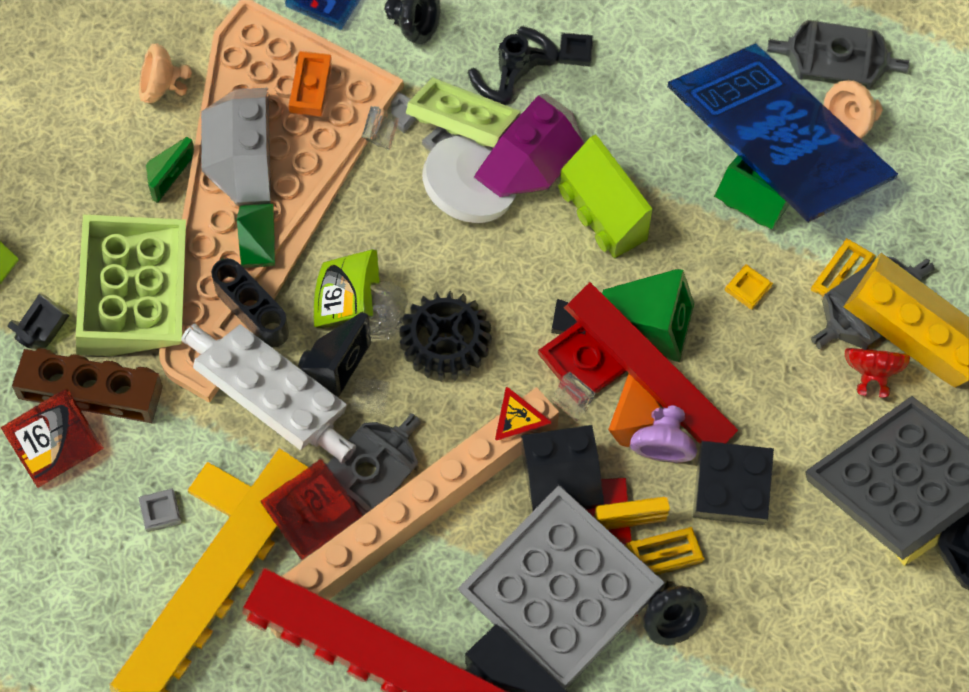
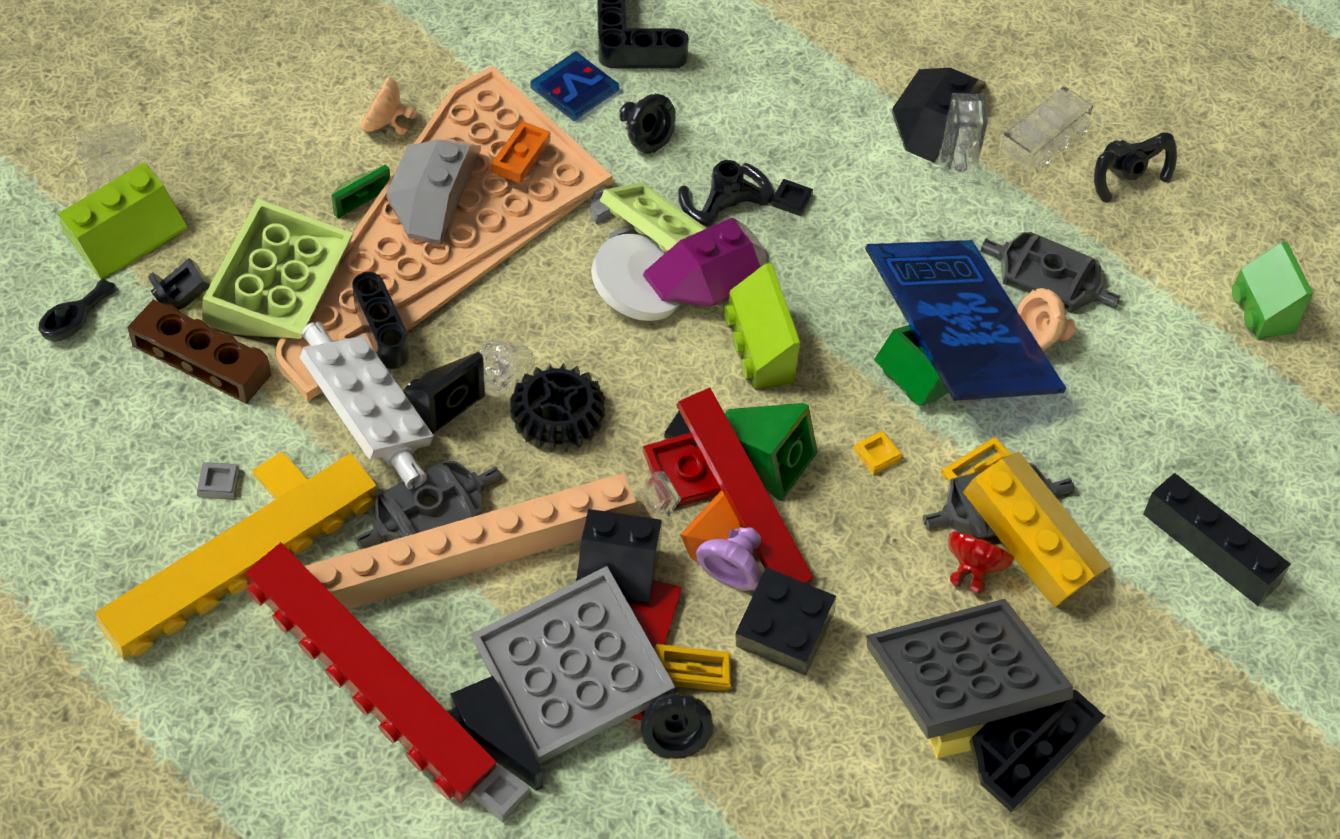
camera: 15 degrees right, 10 degrees down
slope [0,389,104,488] -> none
green slope [237,204,275,268] -> none
clear red slope [260,459,363,561] -> none
lime slope [313,249,380,328] -> none
clear tile [350,377,390,417] -> none
clear tile [362,106,399,149] -> none
sticker [495,387,551,441] -> none
yellow tile [594,496,670,530] -> none

